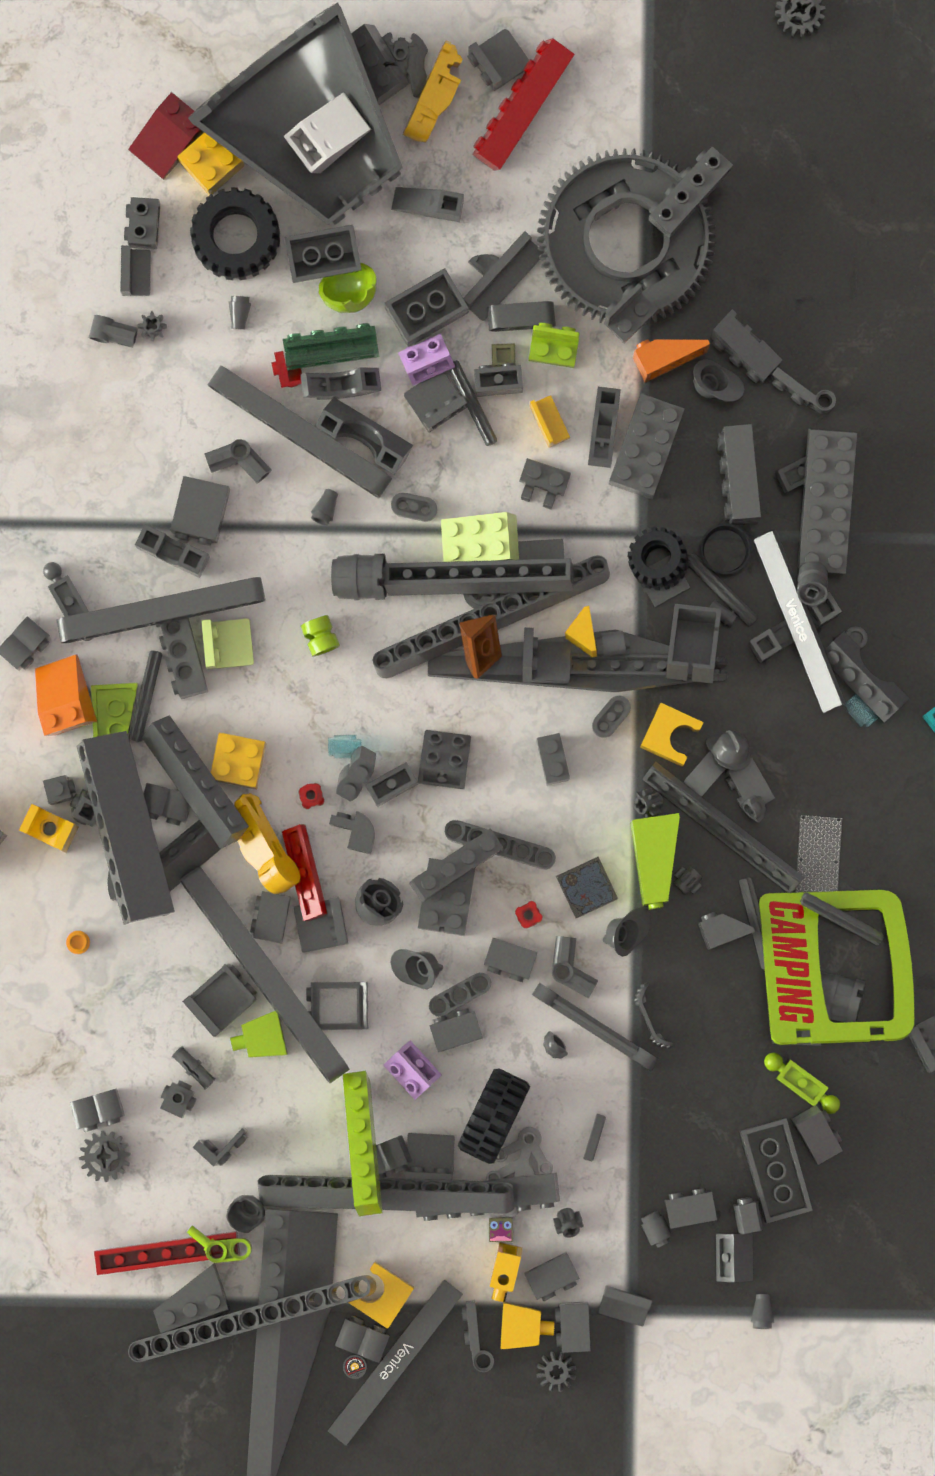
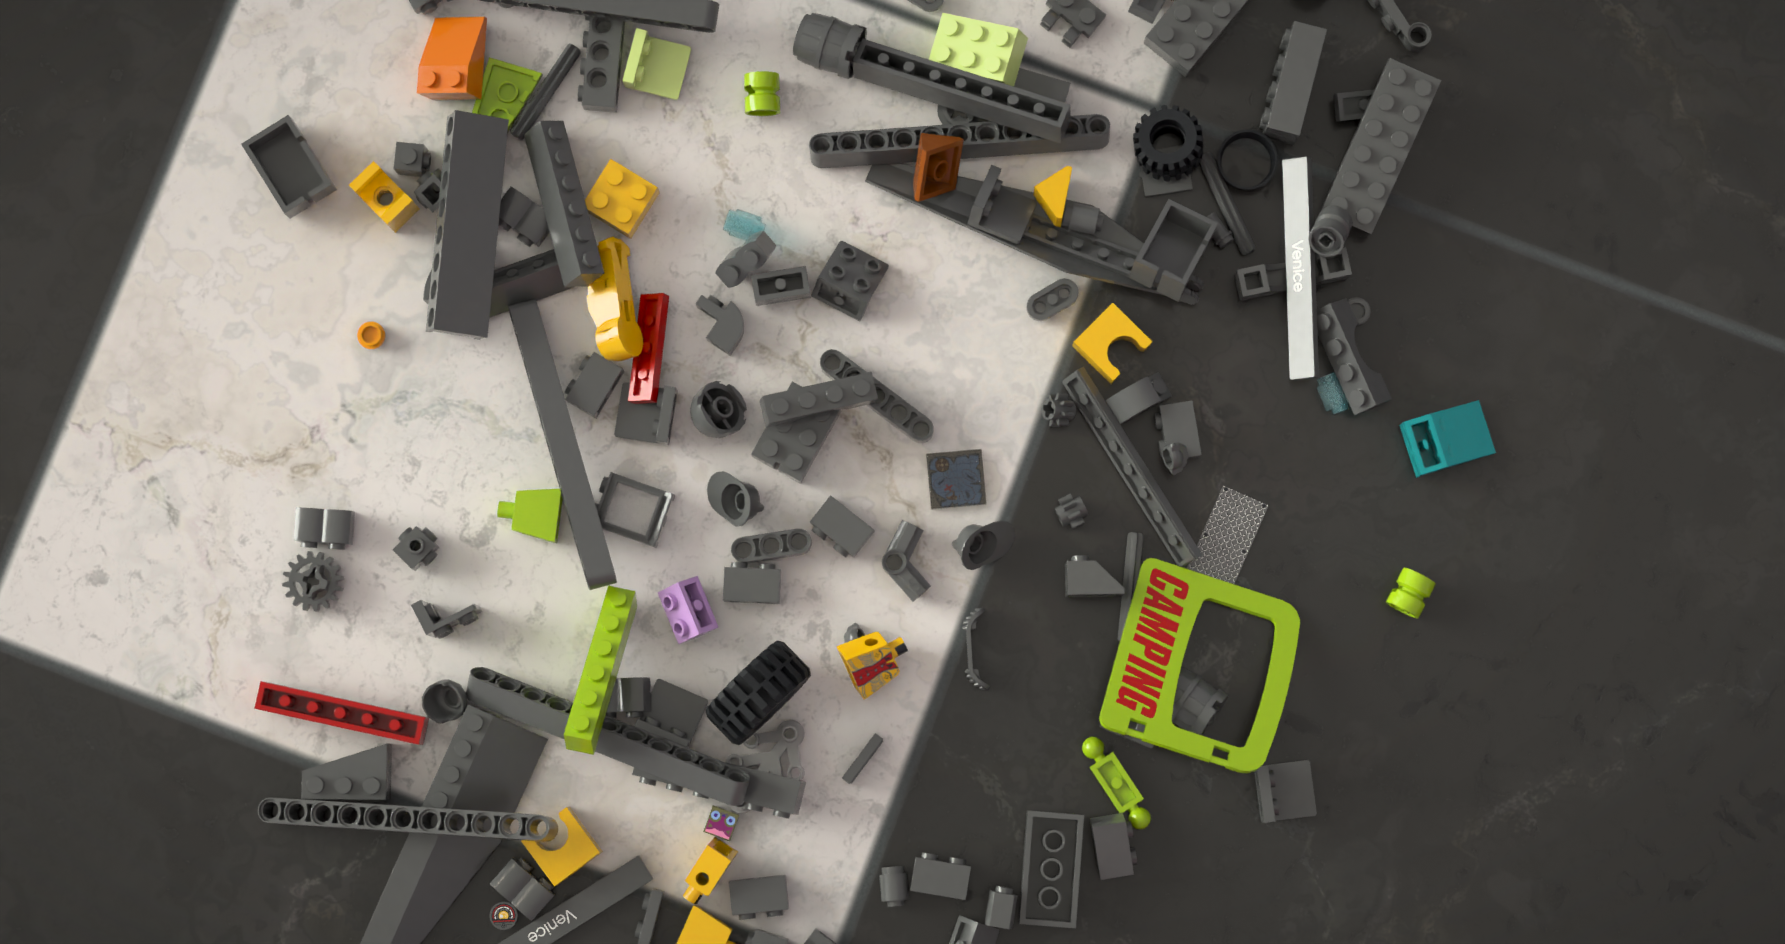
camera: 20 degrees right, 0 degrees up
dark grey pin [172,1046,216,1089] -> none
dark grey panel [182,964,257,1037] -> none
lime beam [186,1225,252,1263] -> none
red brick [299,783,325,809] -> none
red brick [515,901,543,929] -> none
dark grey piece [532,983,659,1071] -> none
dark grey brick [536,733,570,786] -> none
dark grey gear [553,1208,584,1238] -> none
lime slope [630,813,680,910] -> none
dark grey piece [706,730,751,770] -> none
dark grey axle [800,892,884,945] -> none
none -> yellow torso [837,632,908,699]

